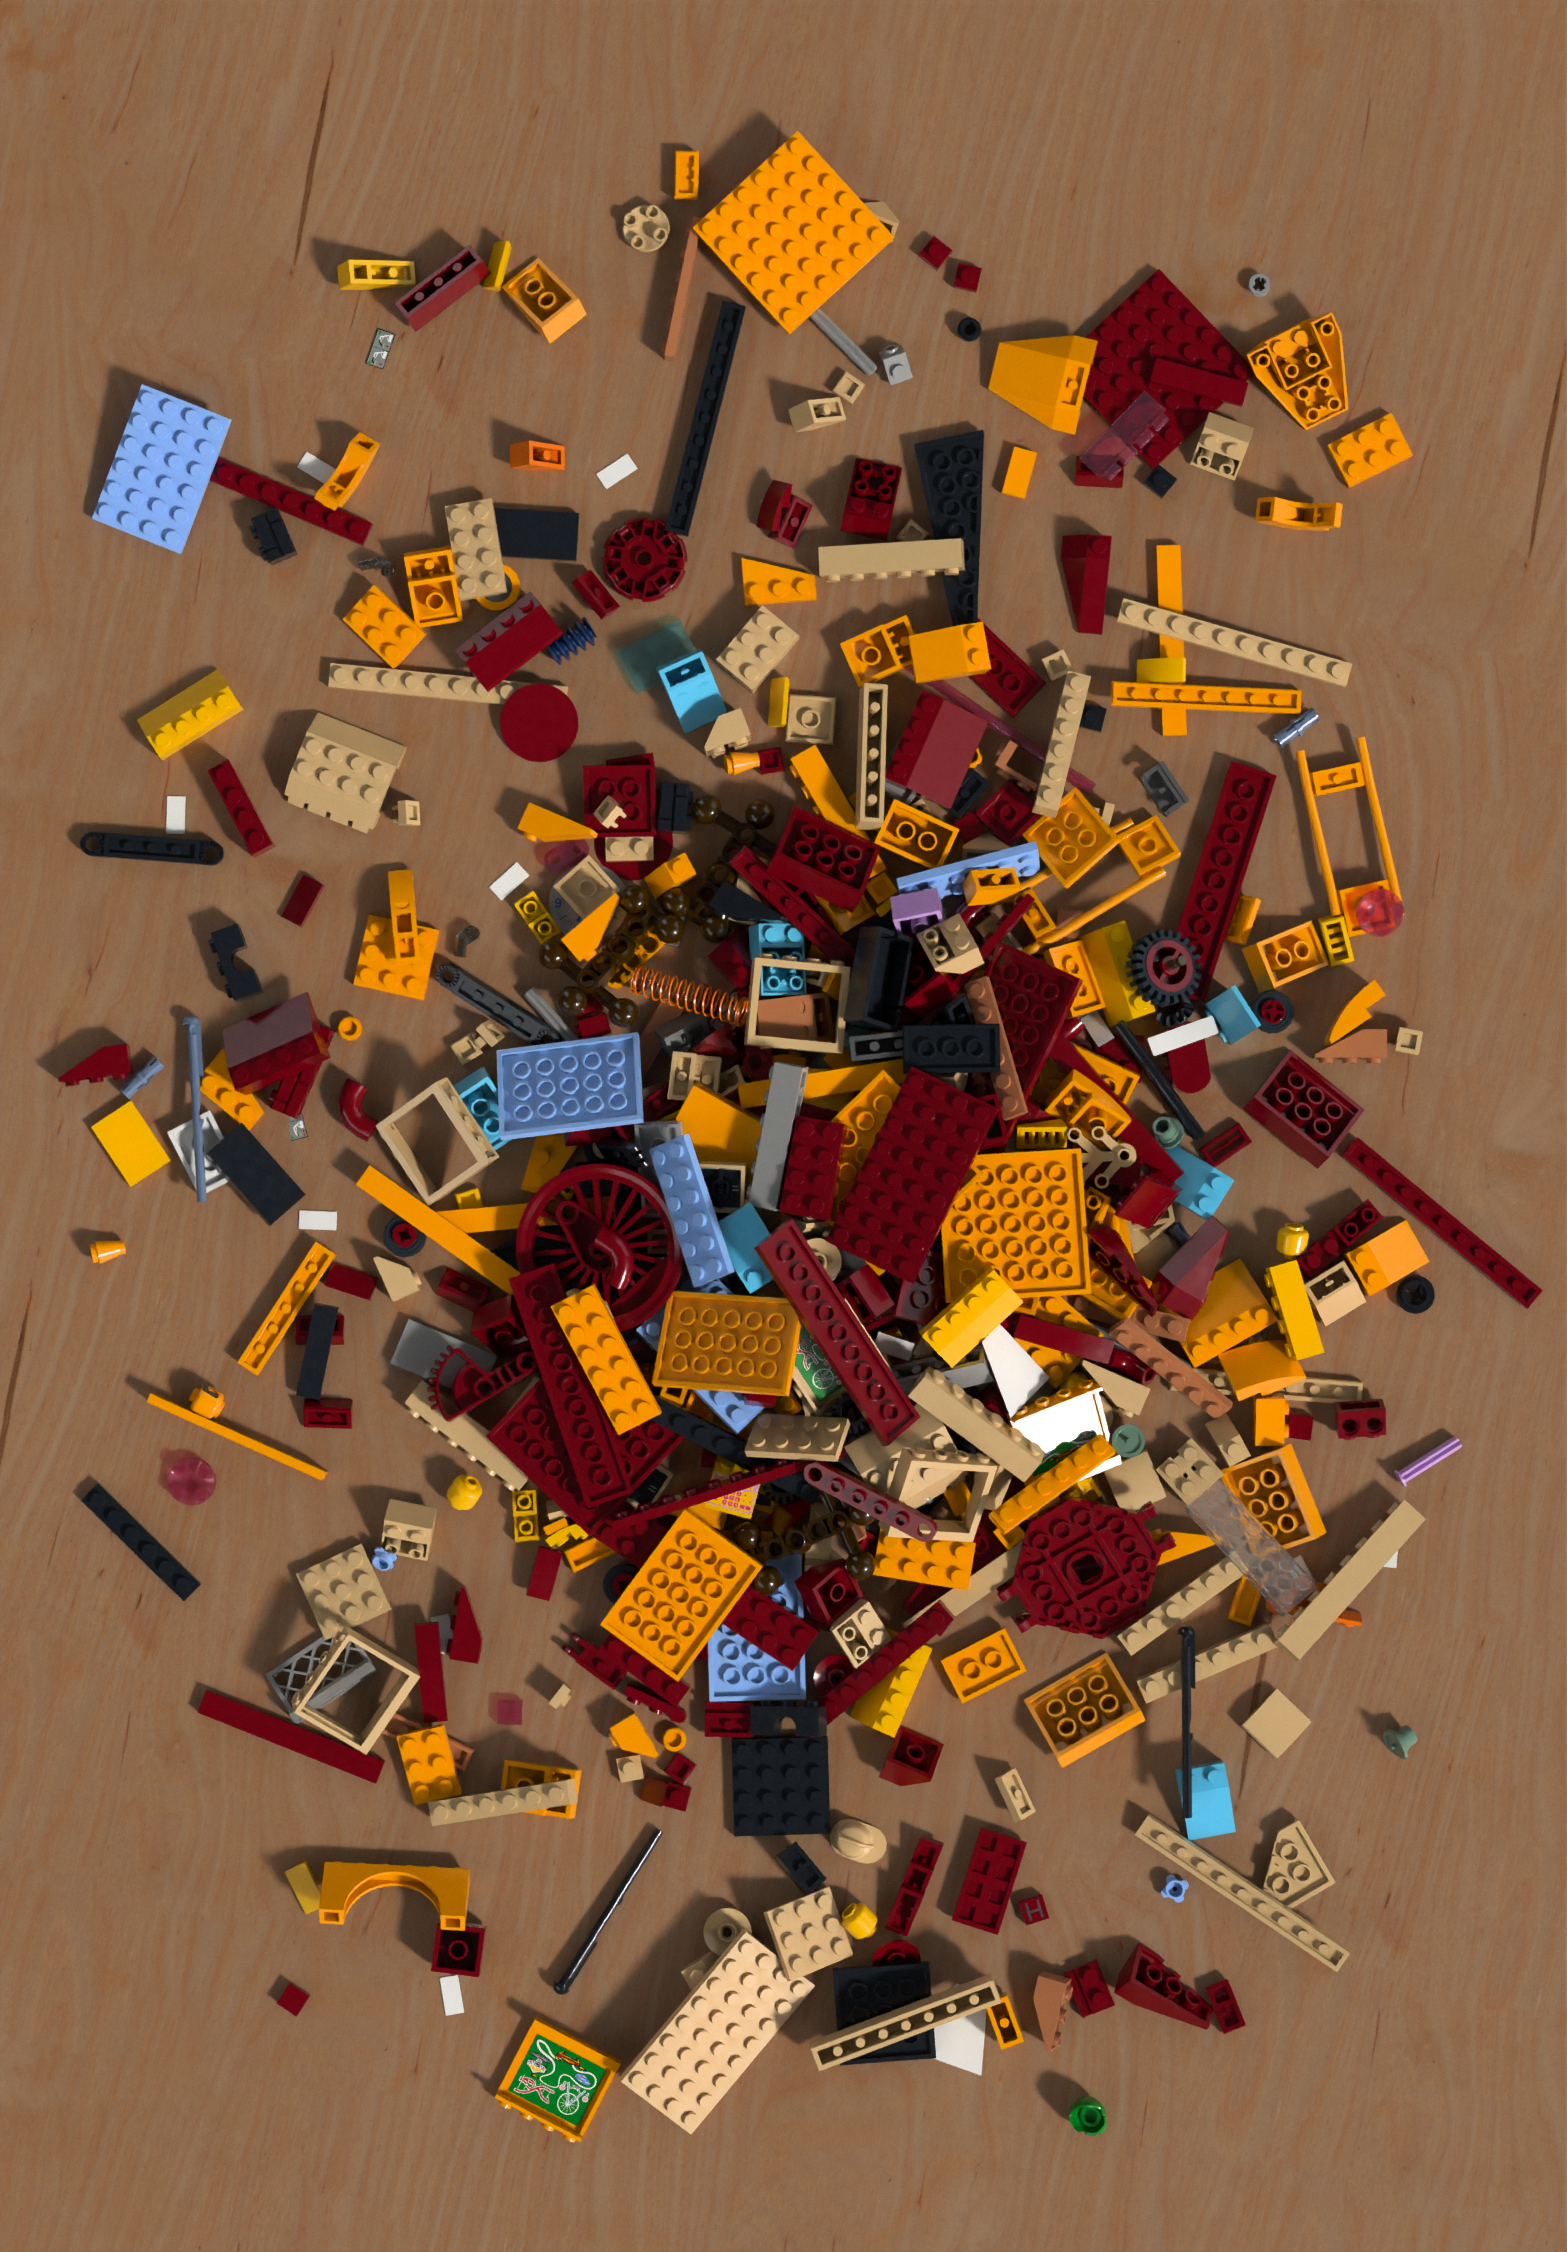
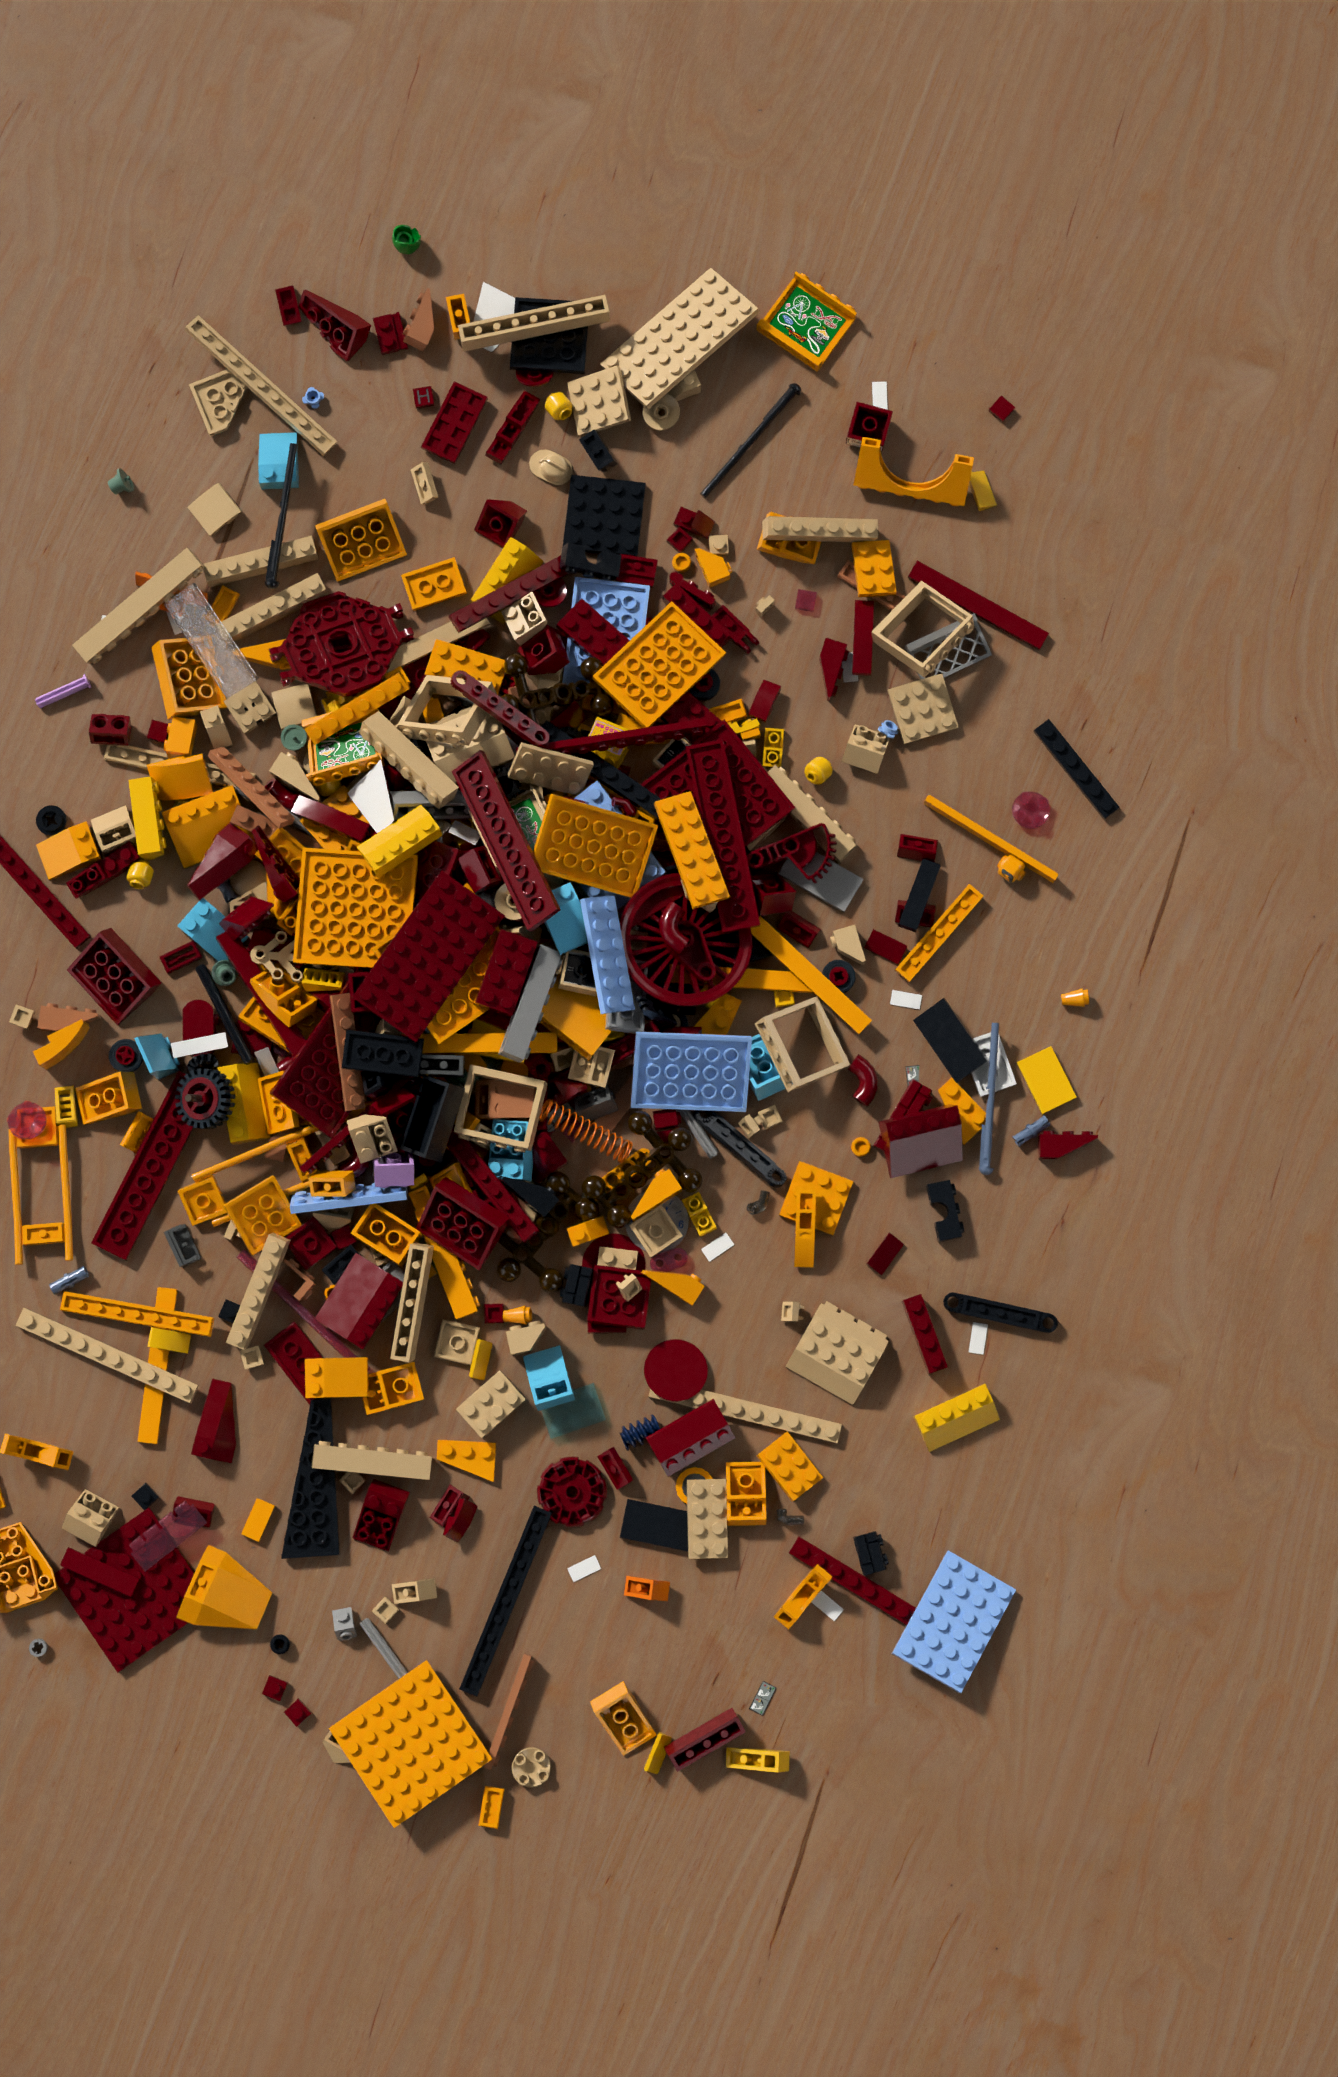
camera: 170 degrees left, 5 degrees down
none -> dark red arm [611,797,636,818]

